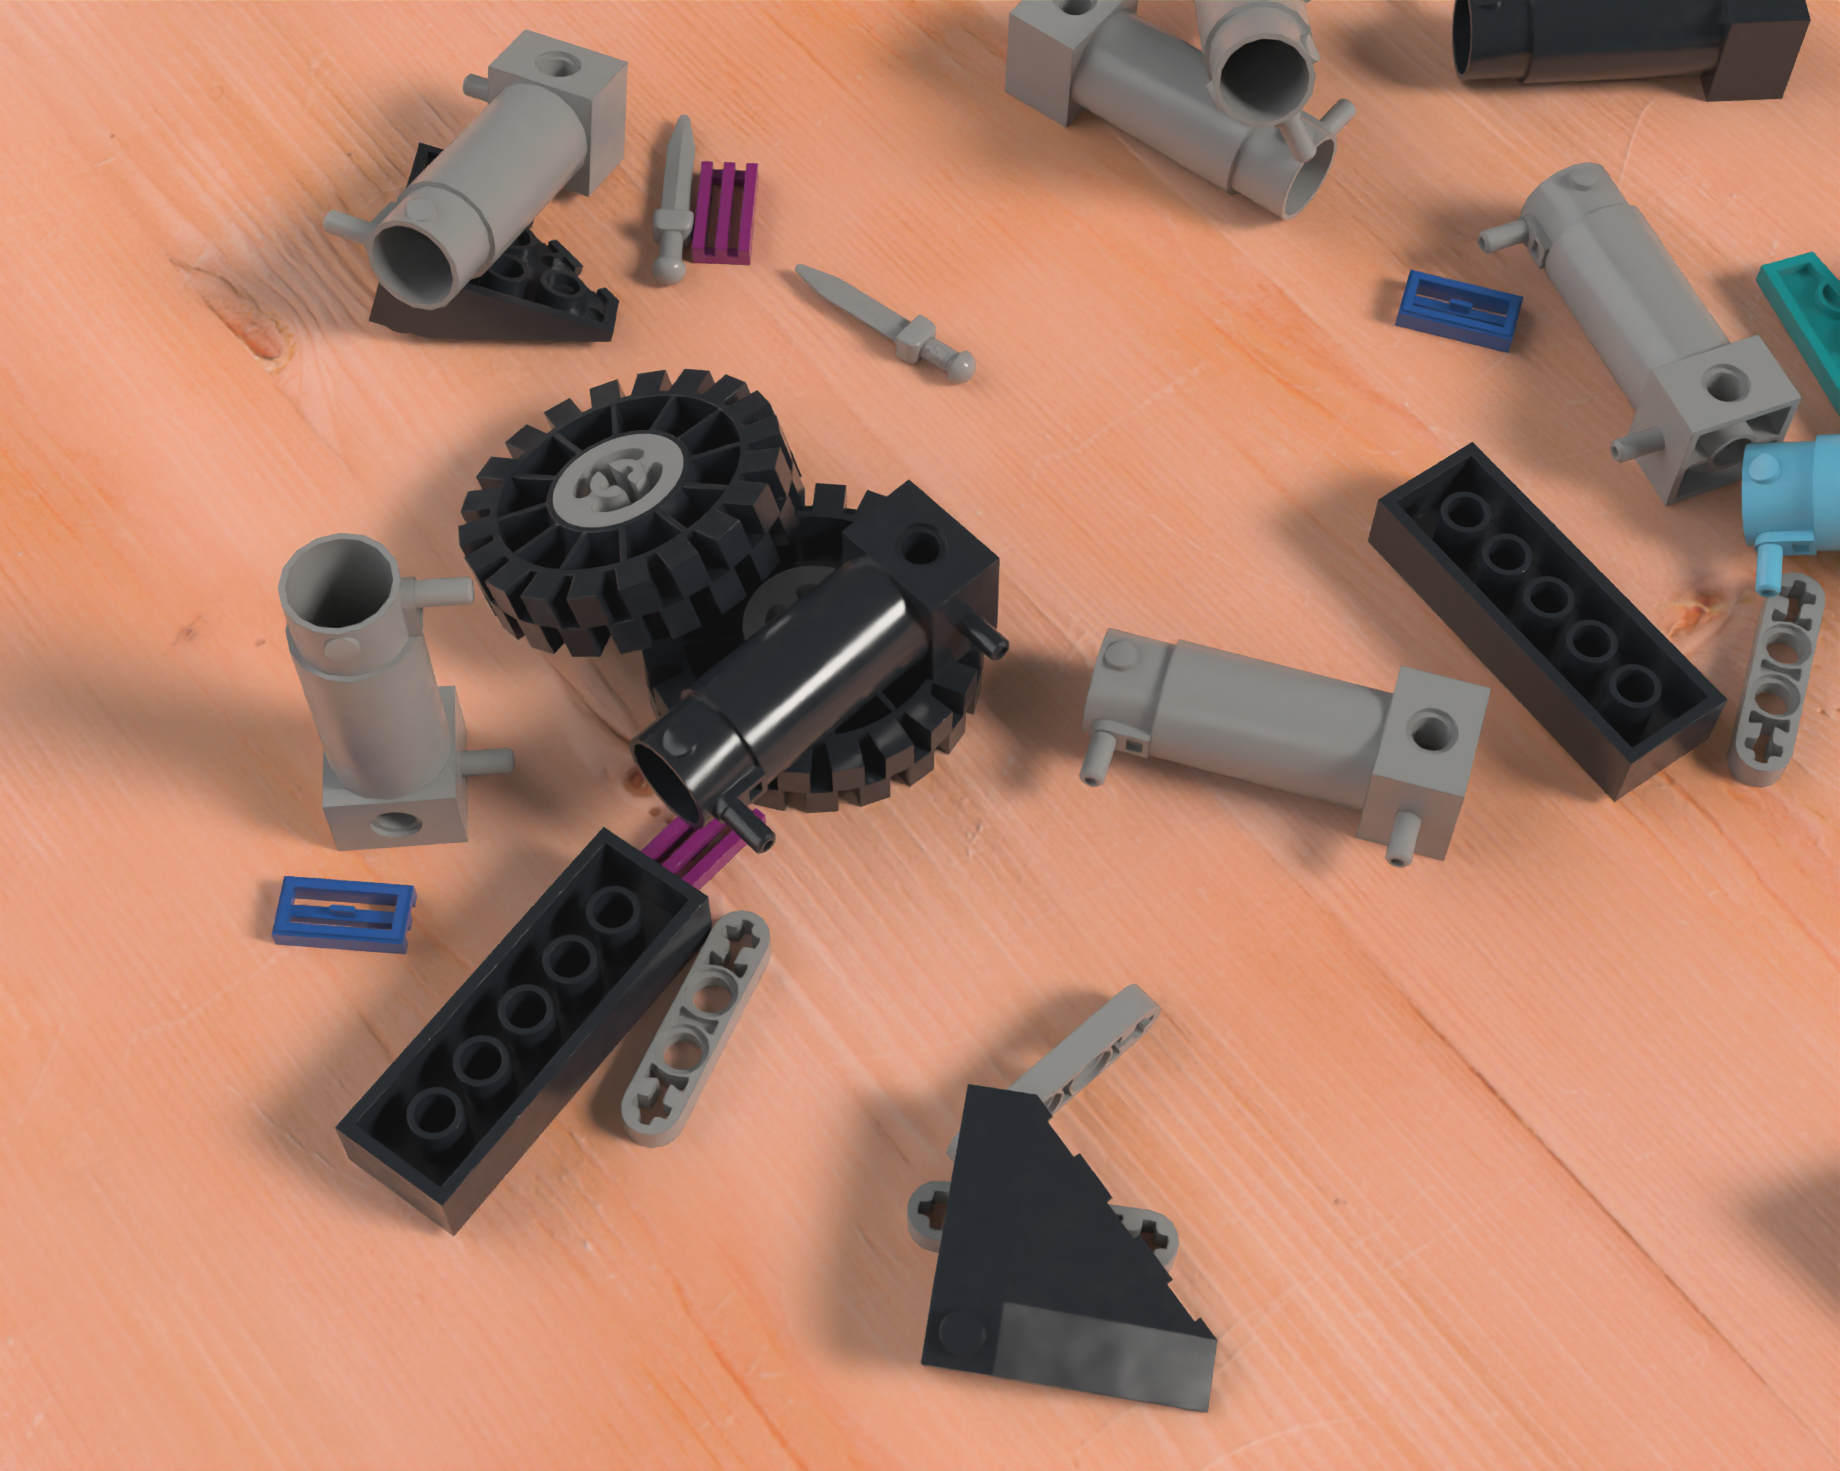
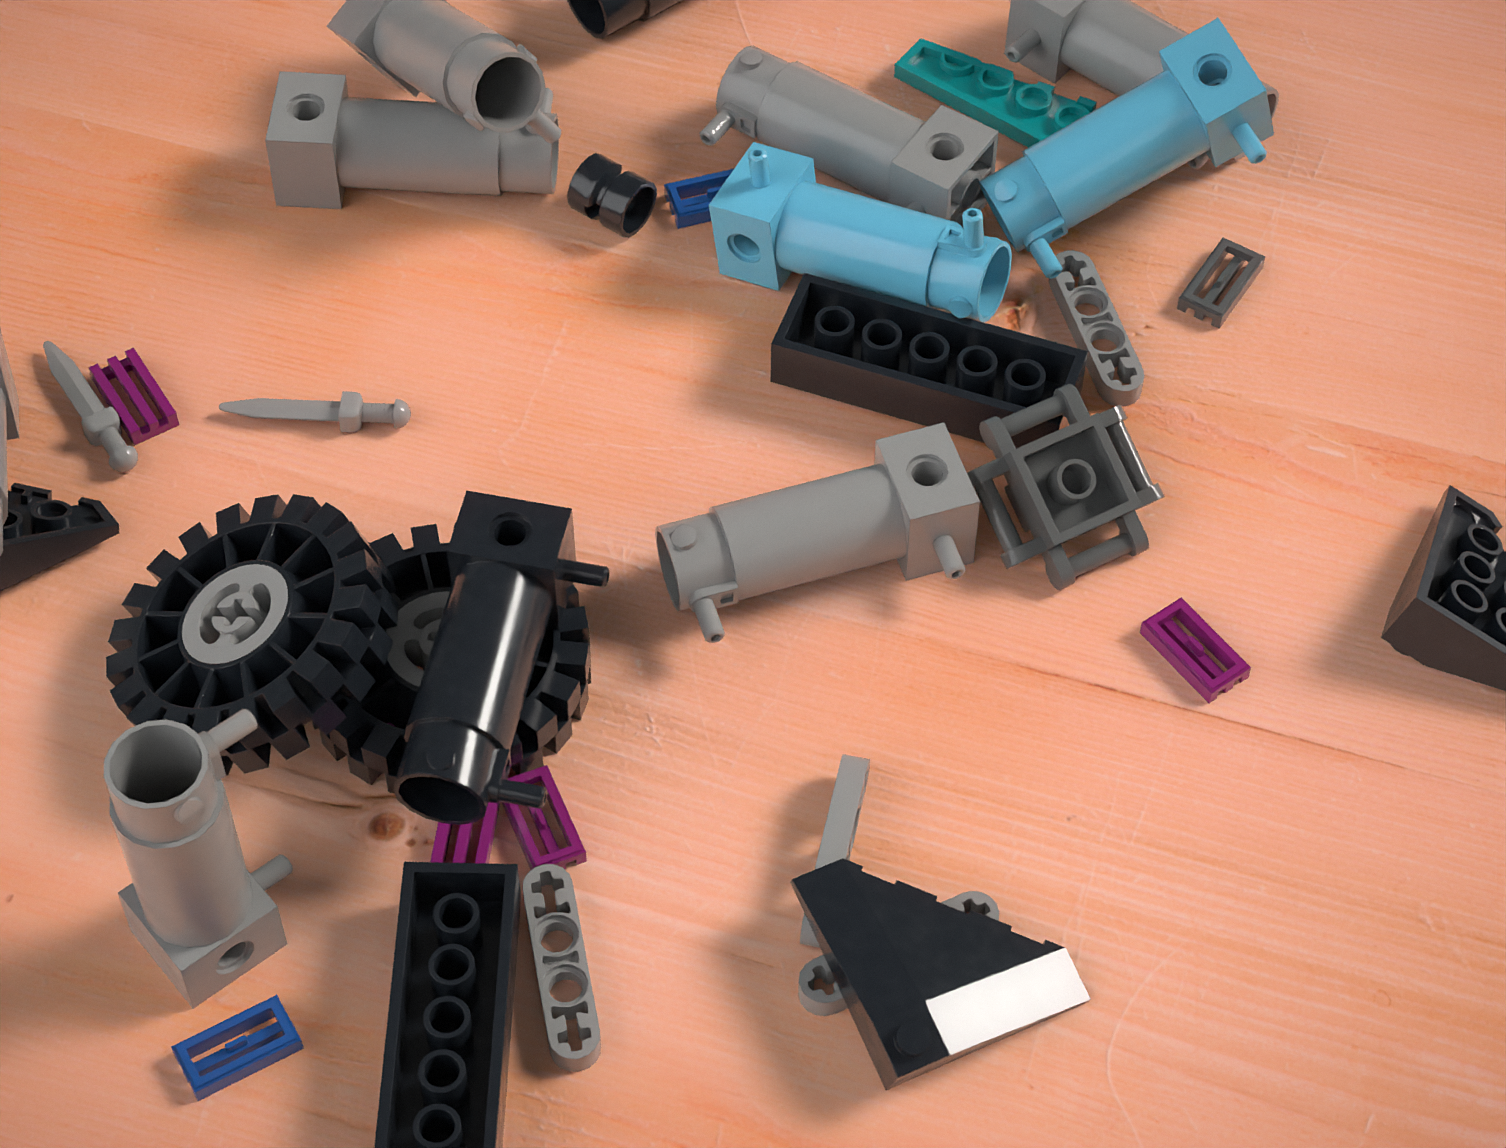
camera: 35 degrees left, 5 degrees down
none -> magenta tile [502,765,587,870]
none -> black wheel [567,153,657,238]
none -> medium azure piece [709,142,1012,323]
none -> dark grey brick [967,384,1165,590]
none -> magenta tile [1140,597,1251,703]

